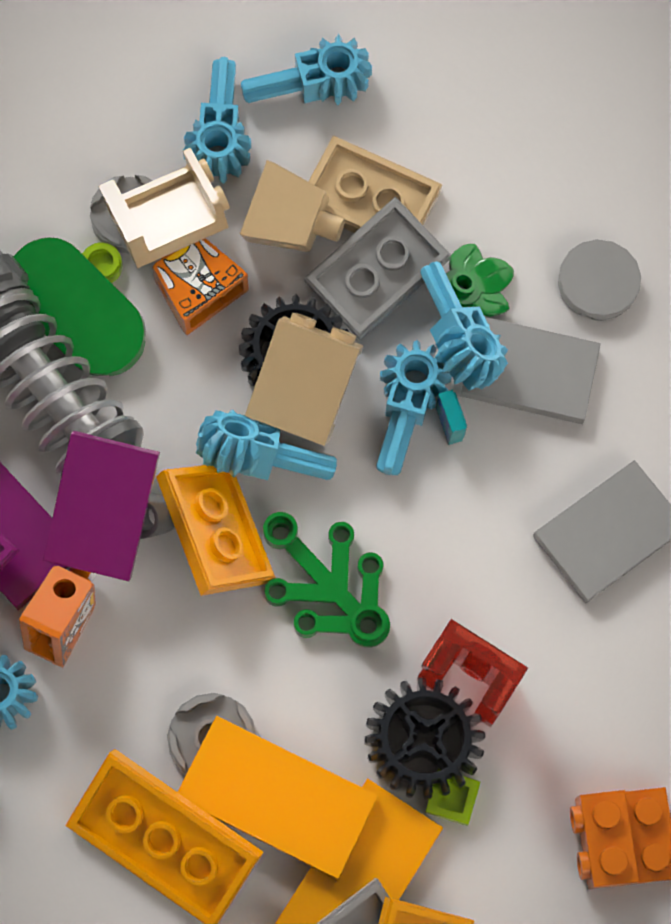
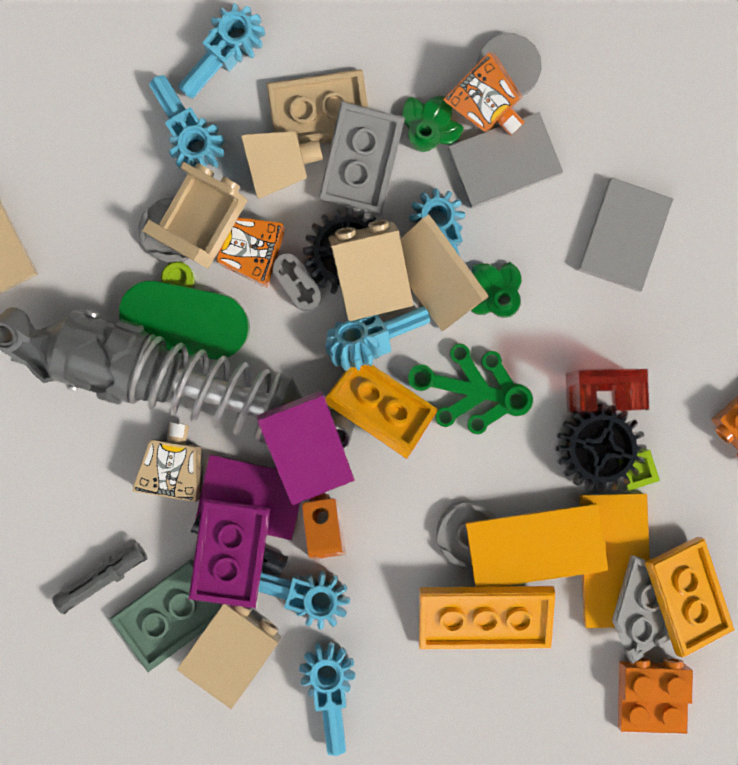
camera: 30 degrees left, 15 degrees up
medium azure gear [420,261,508,391] -> none
teal tile [435,389,467,445] -> none
none -> light grey beam [273,253,321,311]
none -> tan tile [400,215,489,331]
none -> torso [443,52,525,136]
none -> green plate [471,262,522,318]

